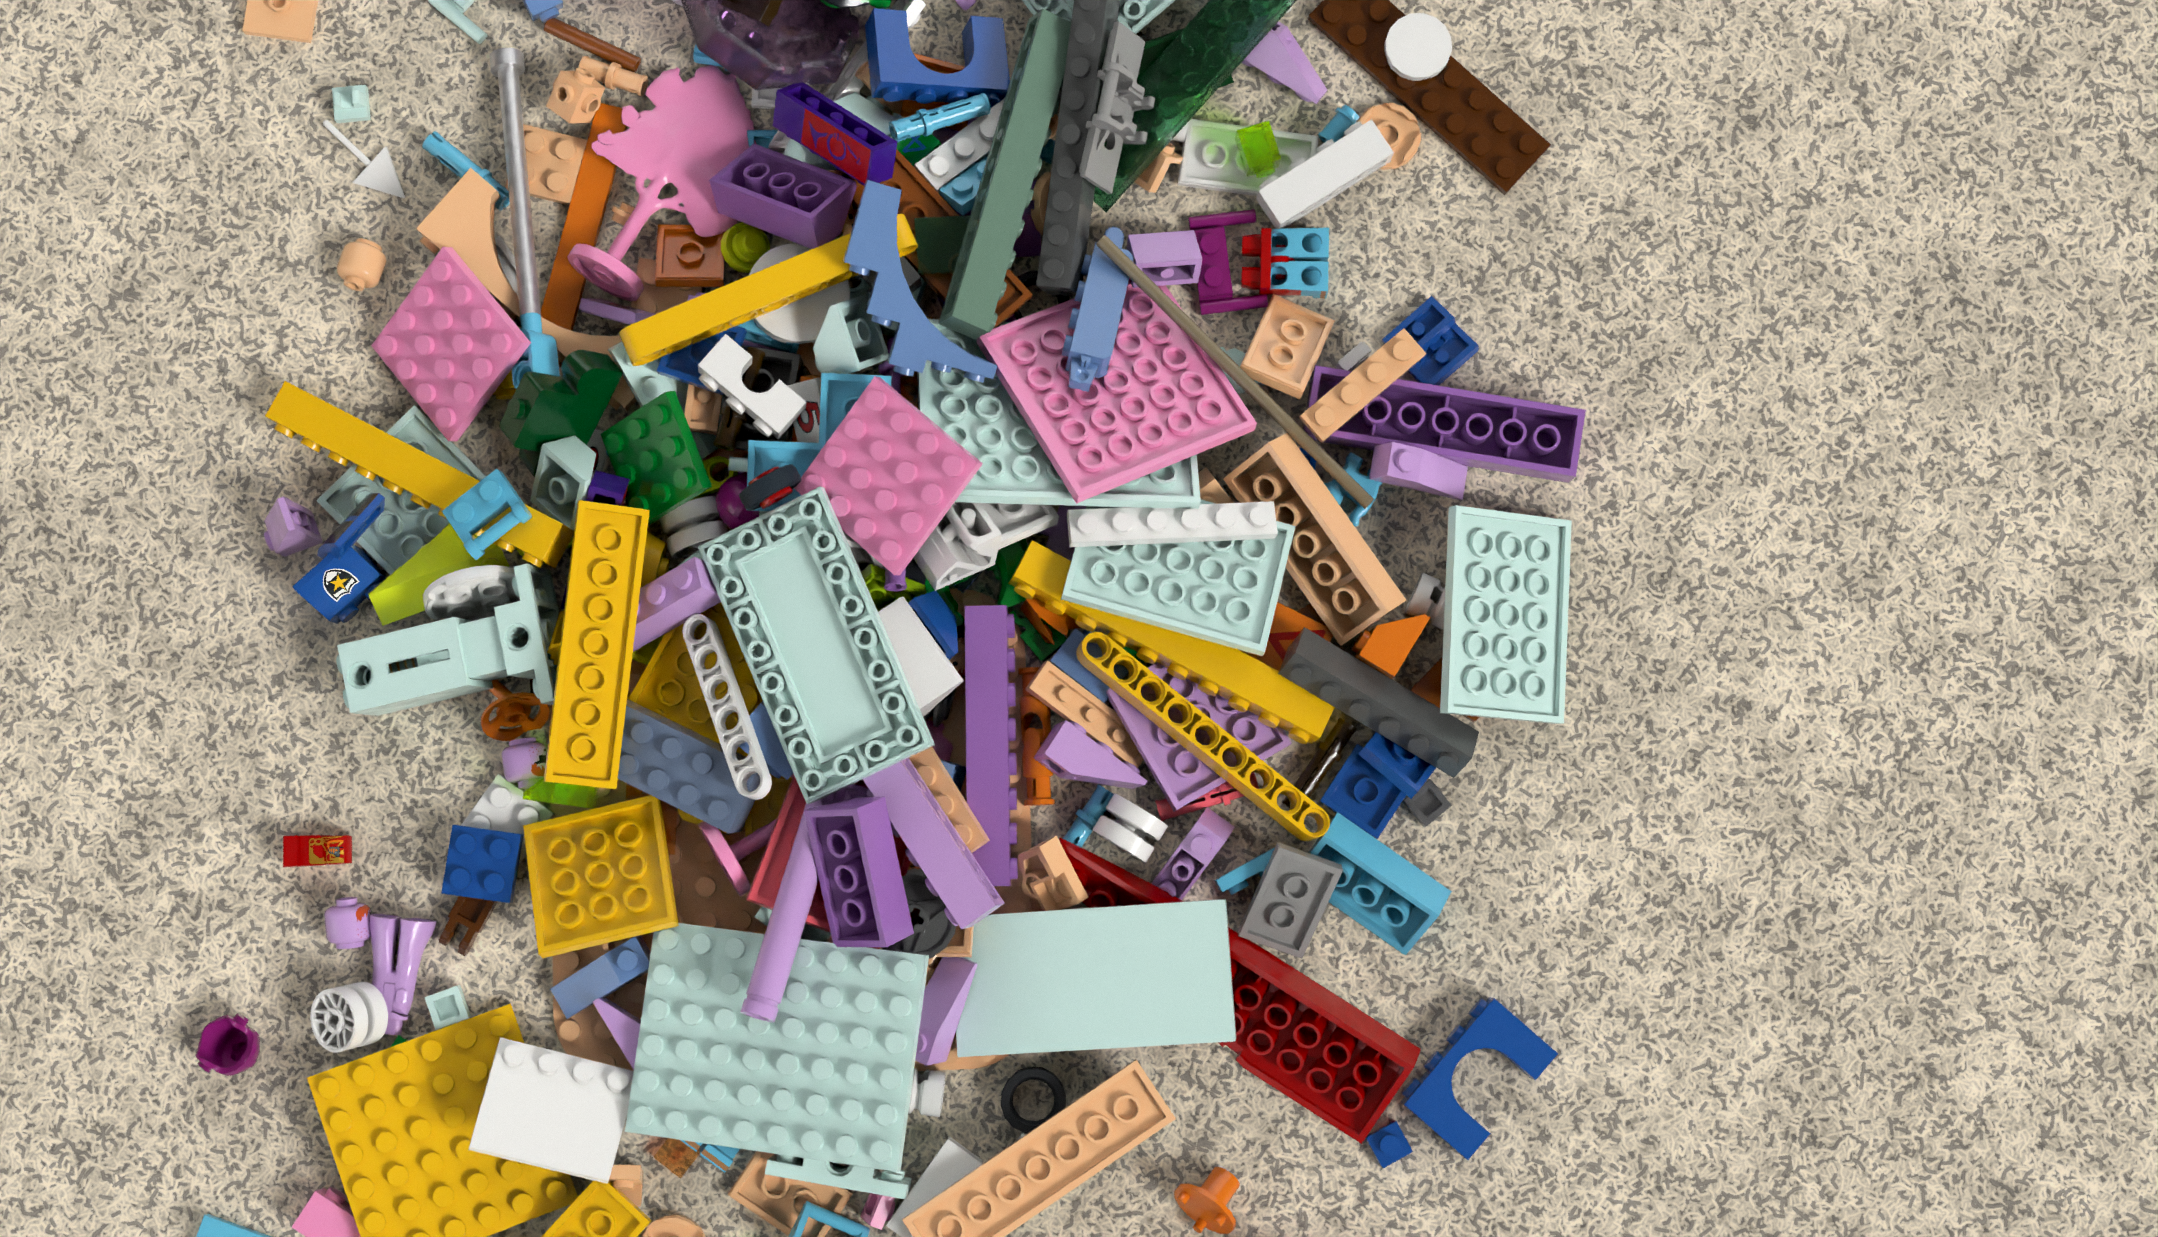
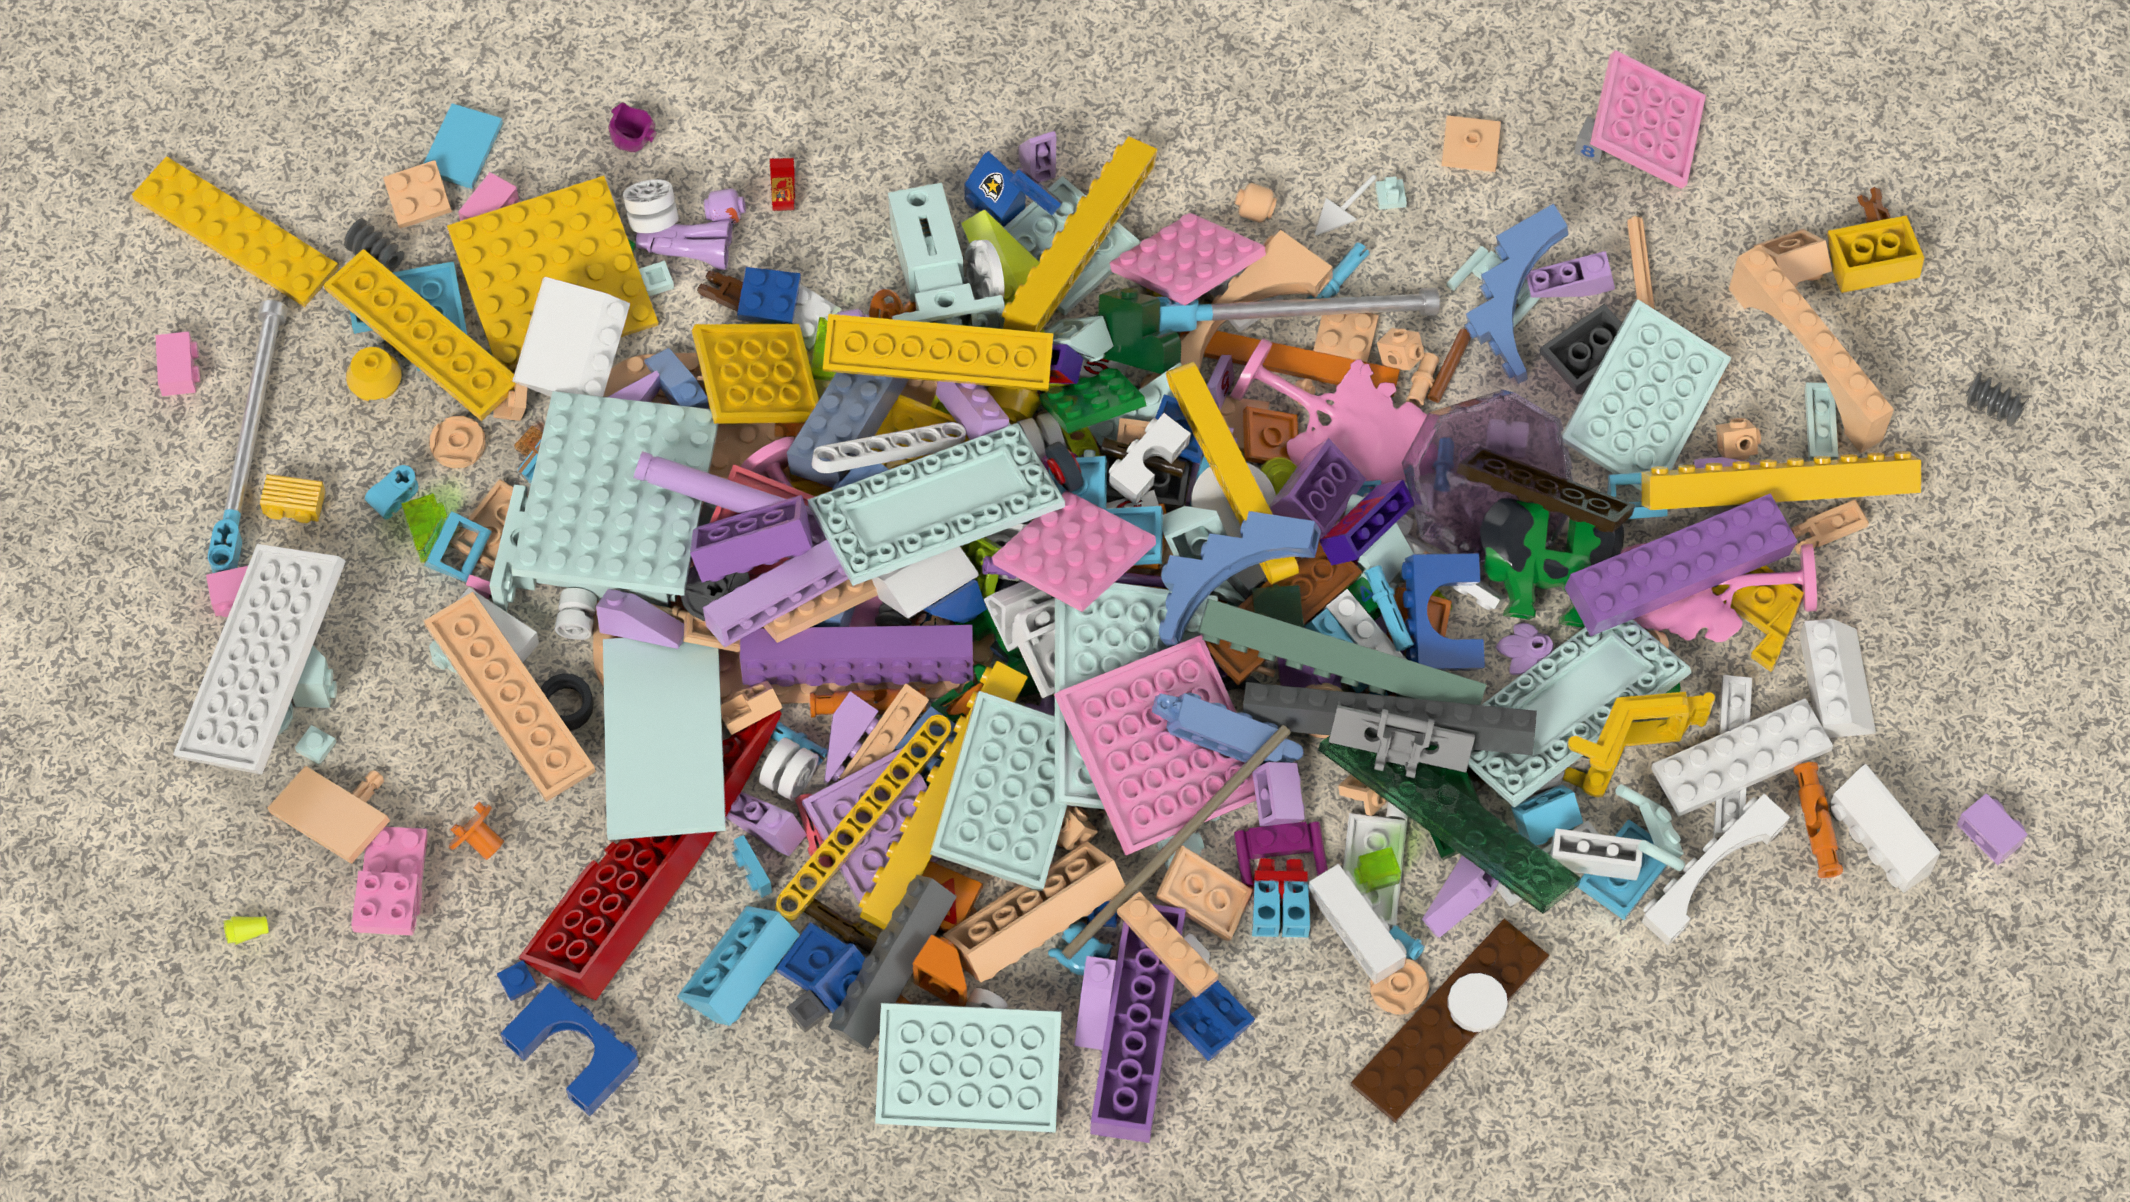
camera: 90 degrees right, 20 degrees down
medium azure plate [442,469,532,560] -> none
white plate [1067,501,1278,547] -> none
light grey plate [1237,842,1343,959] -> none

